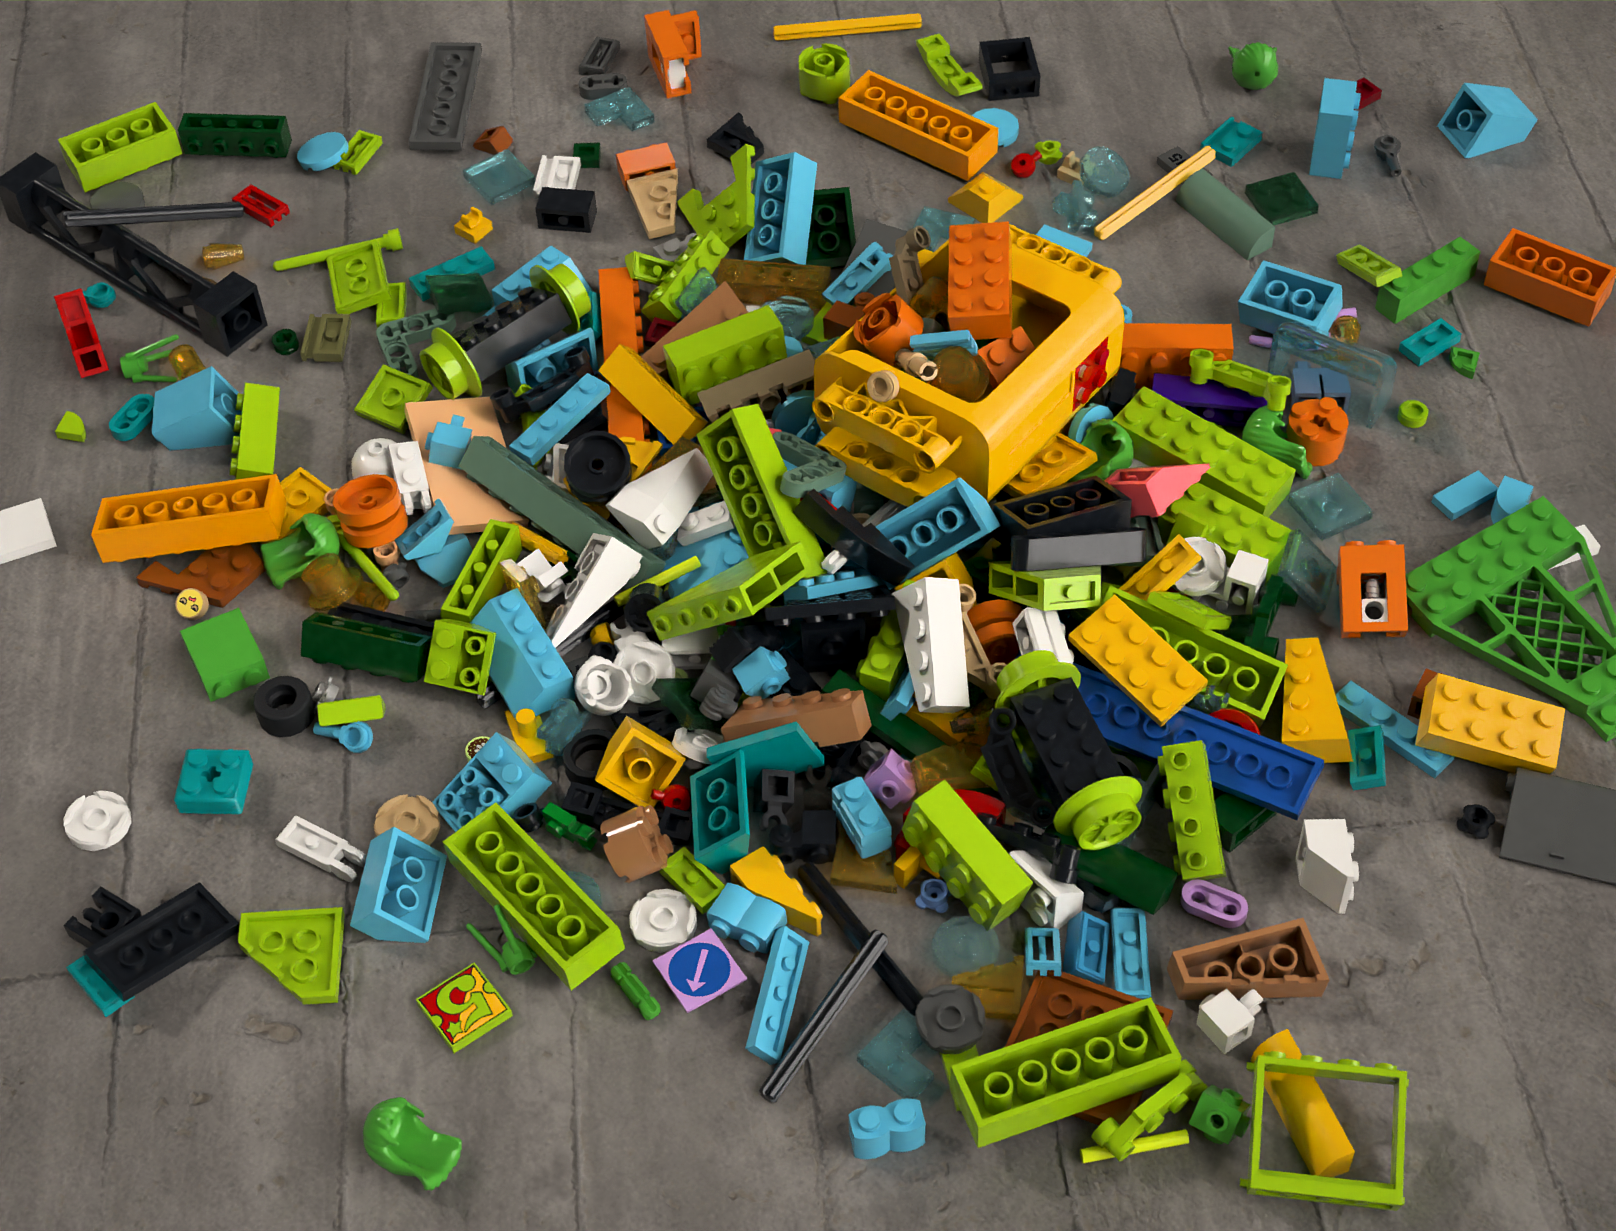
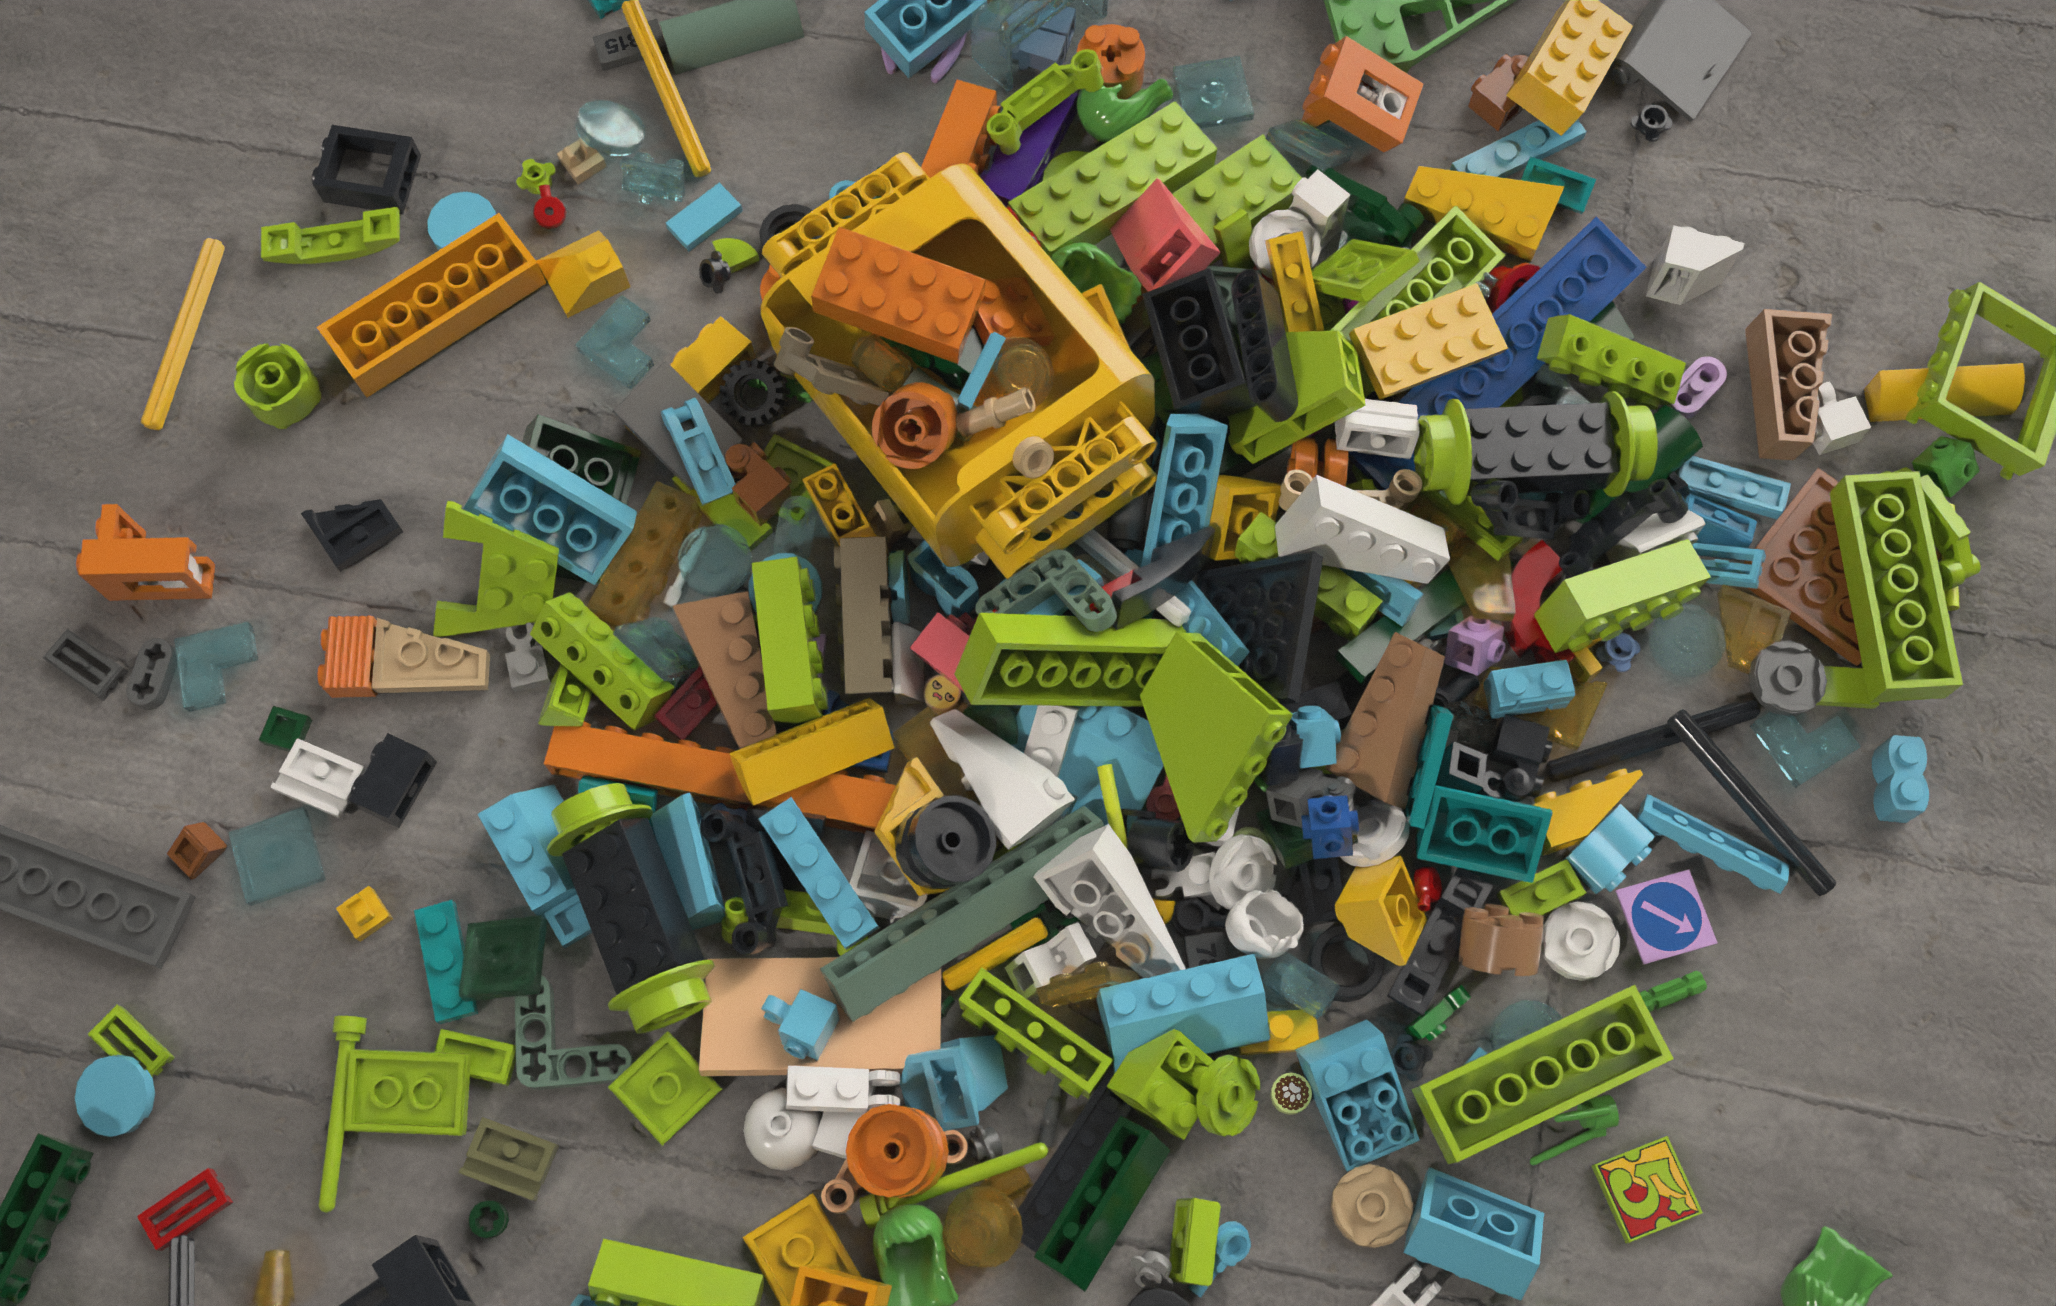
camera: 75 degrees left, 20 degrees up
none -> lime tile [1196,1055,1260,1137]
none -> blue brick [1301,795,1359,859]

